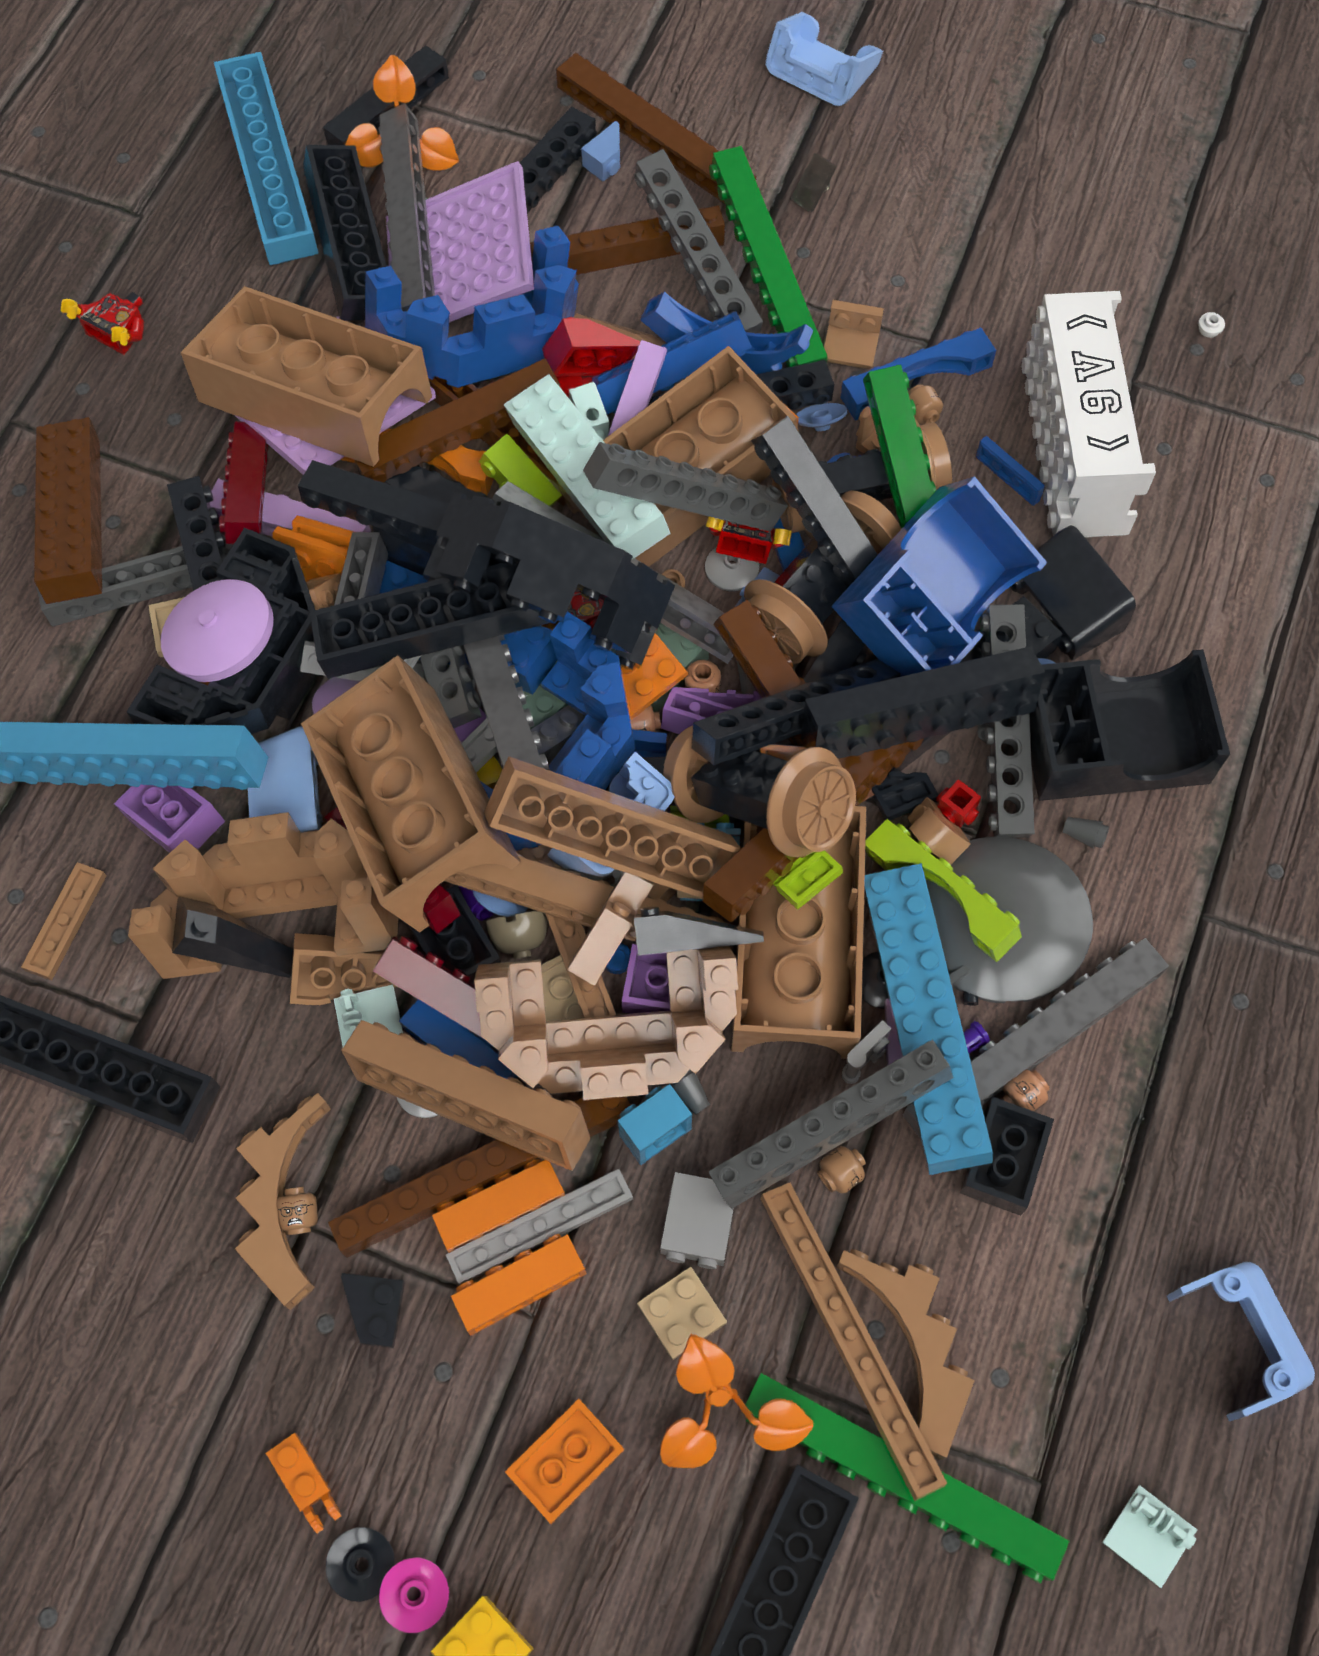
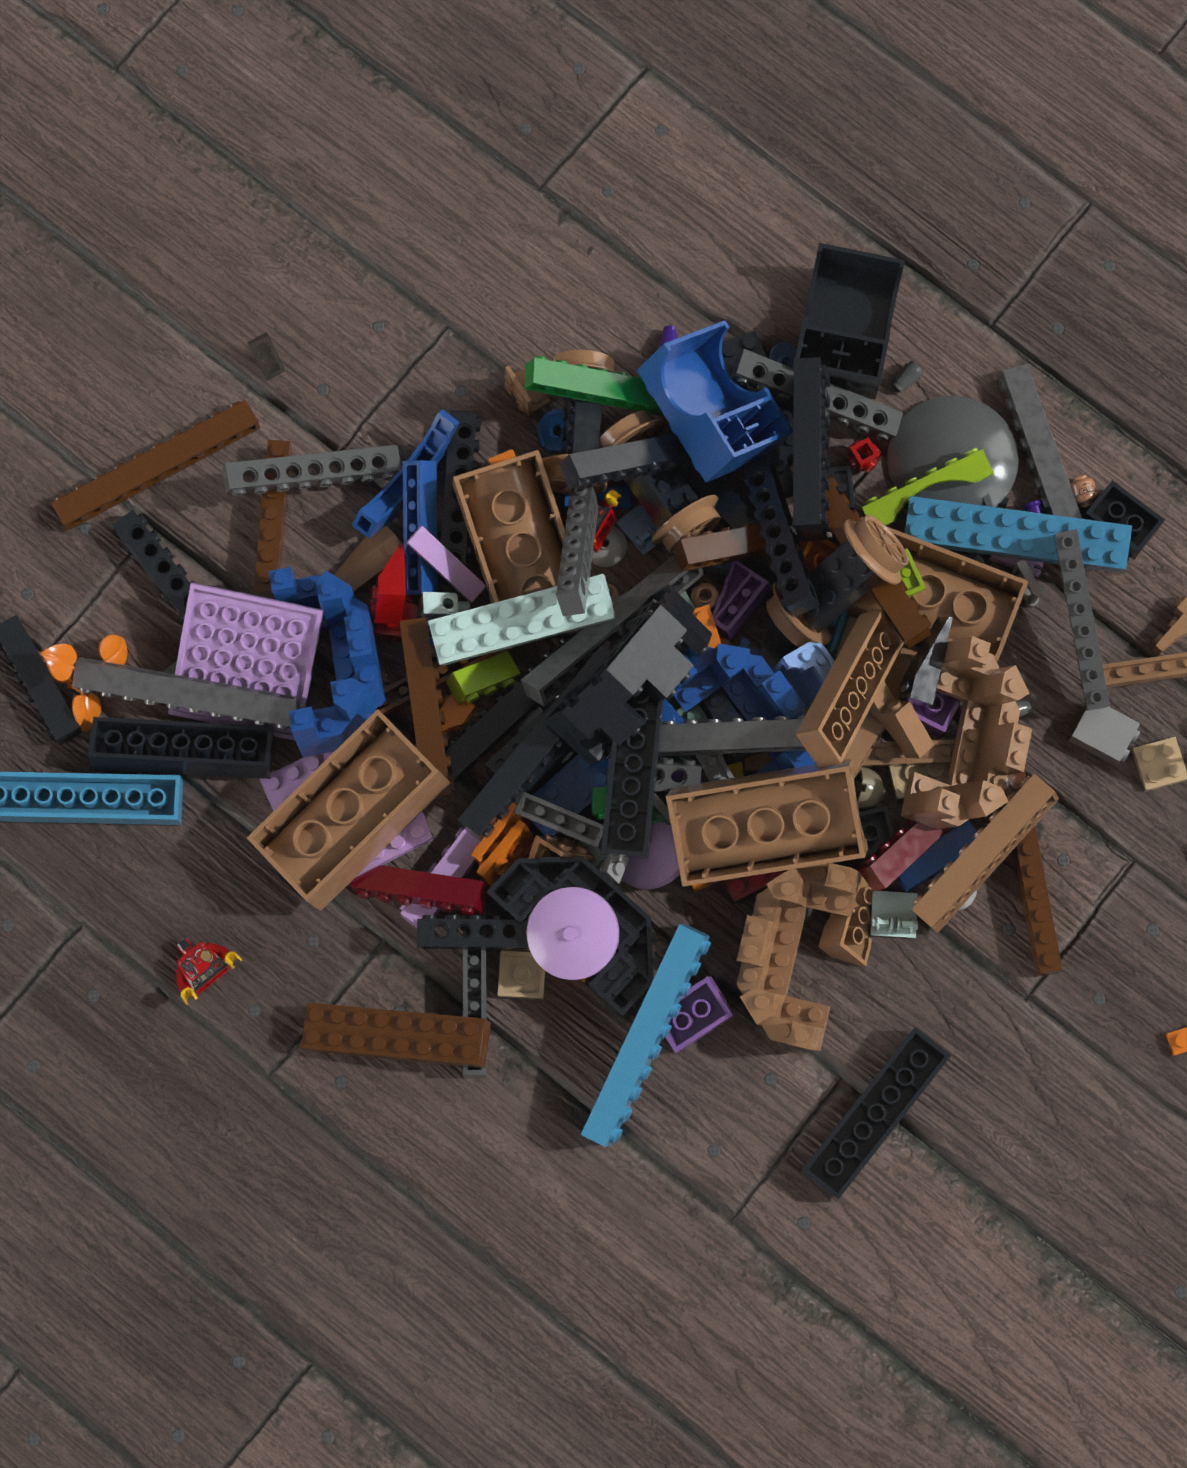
camera: 75 degrees left, 10 degrees up
medium nougat plate [21,862,107,981] -> none
black wedge [172,896,293,978] -> none
medium nougat arch [235,1093,331,1311] -> none
light blue windscreen [247,726,323,832] -> none
medium nougat head [277,1187,318,1235] -> none
black wing [341,1273,405,1348] -> none
orange brick [432,1159,565,1253] -> none
light grey plate [446,1169,633,1285] -> none
orange brick [451,1234,586,1336] -> none
medium blue slope [581,121,620,182] -> none
dark azure brick [618,1084,692,1165] -> none
green brick [709,146,828,368] -> none
light blue windscreen [766,12,883,106] -> none
medium blue dish [796,403,847,431] -> none
medium nougat head [817,1146,866,1194] -> none
medium nougat bracket [824,300,884,369] -> none
blue arch [840,328,996,420] -> none
medium nougat head [908,385,943,425] -> none
medium nougat brick [908,797,971,865] -> none
blue tile [976,436,1045,506] -> none
black windscreen [1010,525,1136,661] -> none
white piece [1022,291,1156,537] -> none
white plate [1198,312,1225,338] -> none

